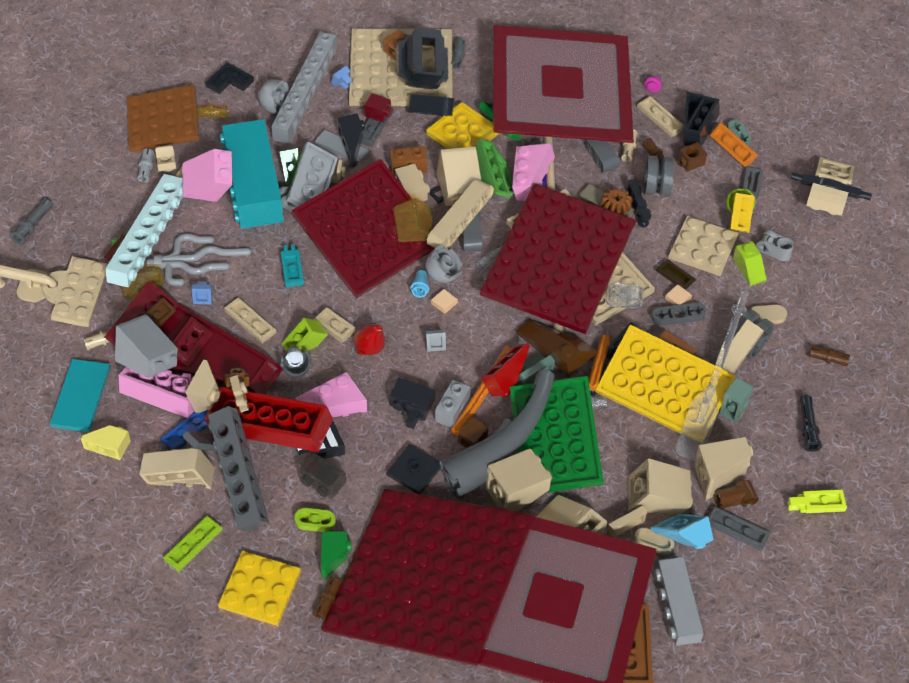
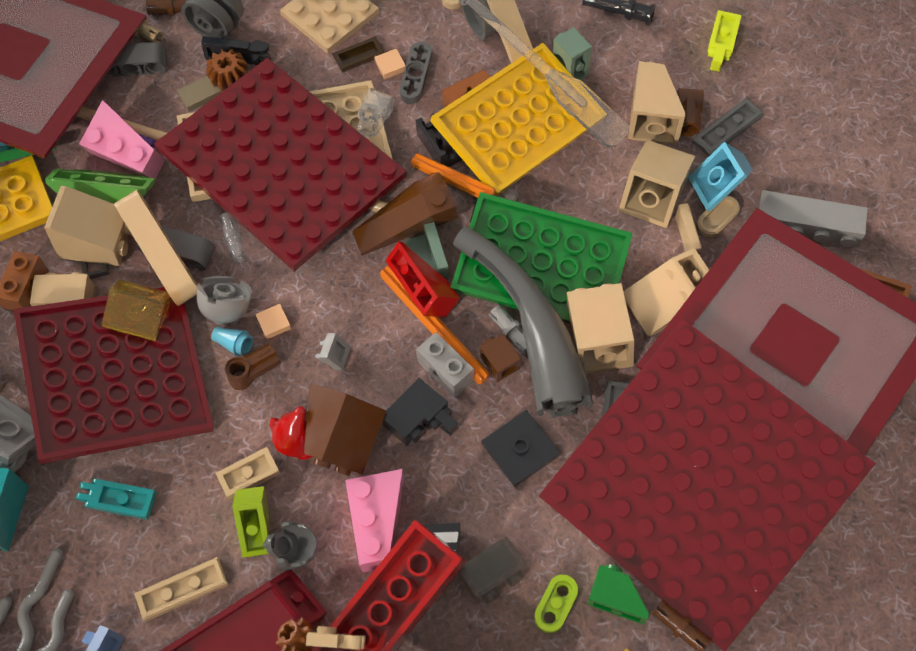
camera: 65 degrees left, 10 degrees up
none -> reddish brown piece [224,343,281,390]
none -> reddish brown slope [304,383,386,476]

